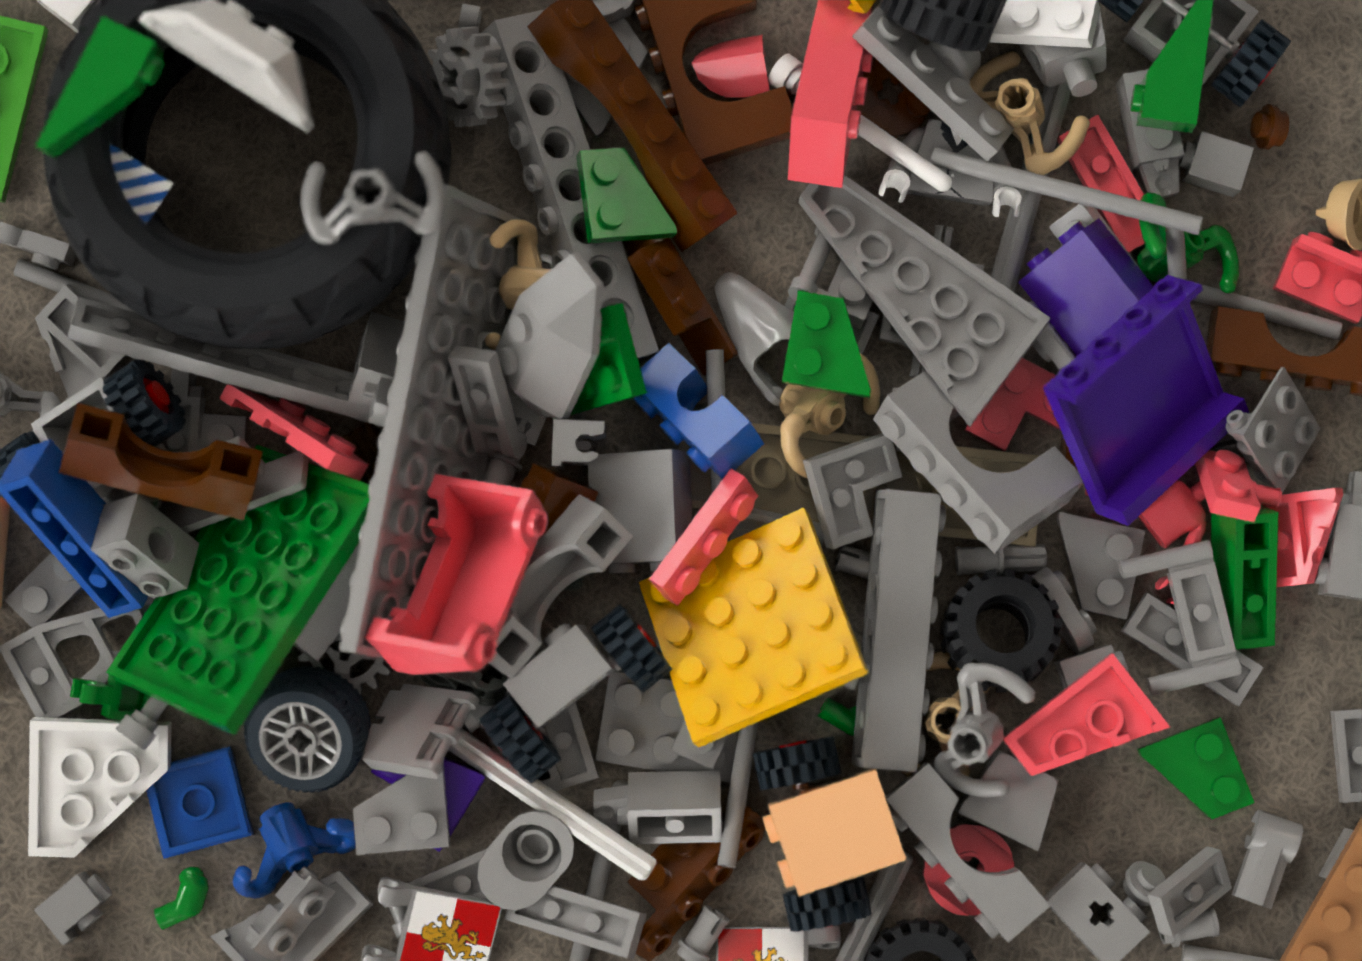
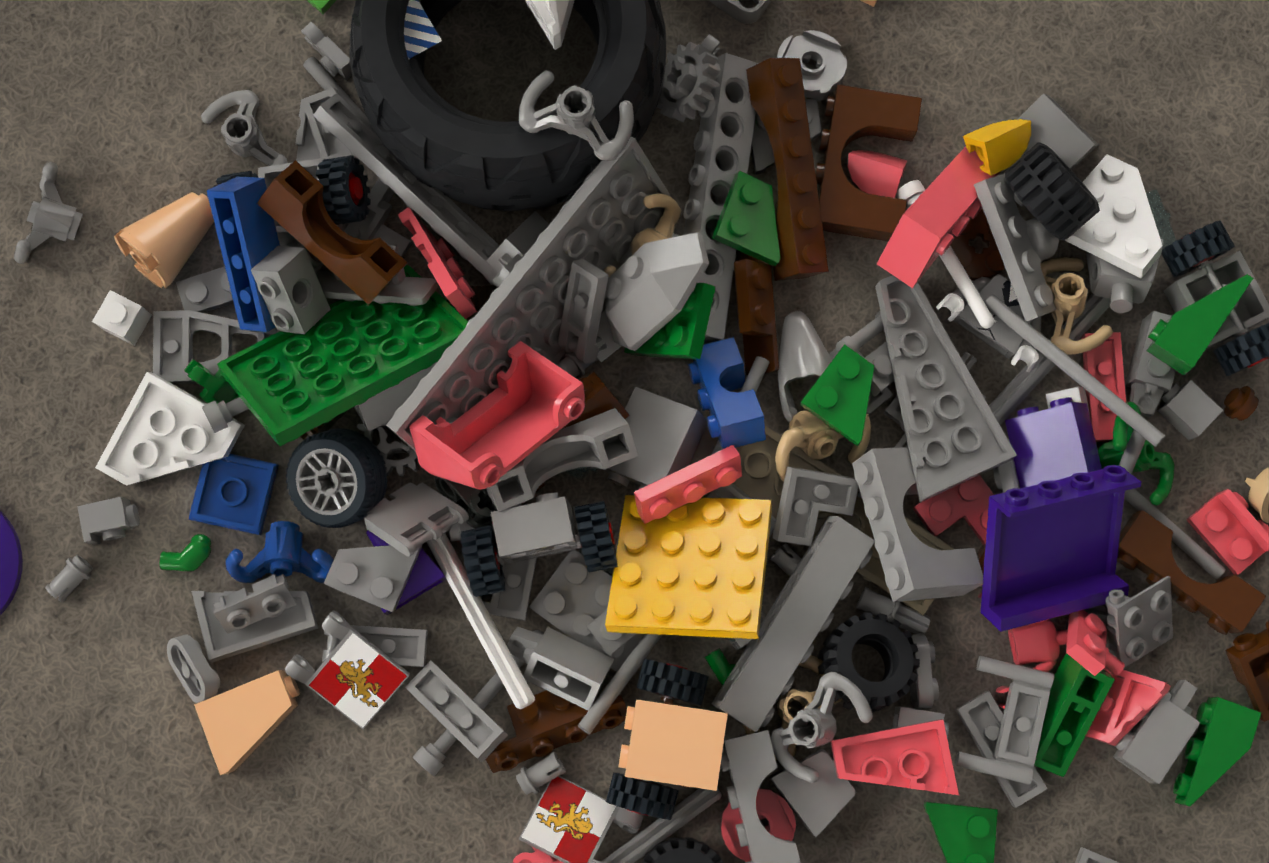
camera: 25 degrees right, 5 degrees down
light grey piece [477,811,575,910] -> none
light grey hinge [552,419,607,470] -> none
light grey wing [1057,512,1145,620] -> none

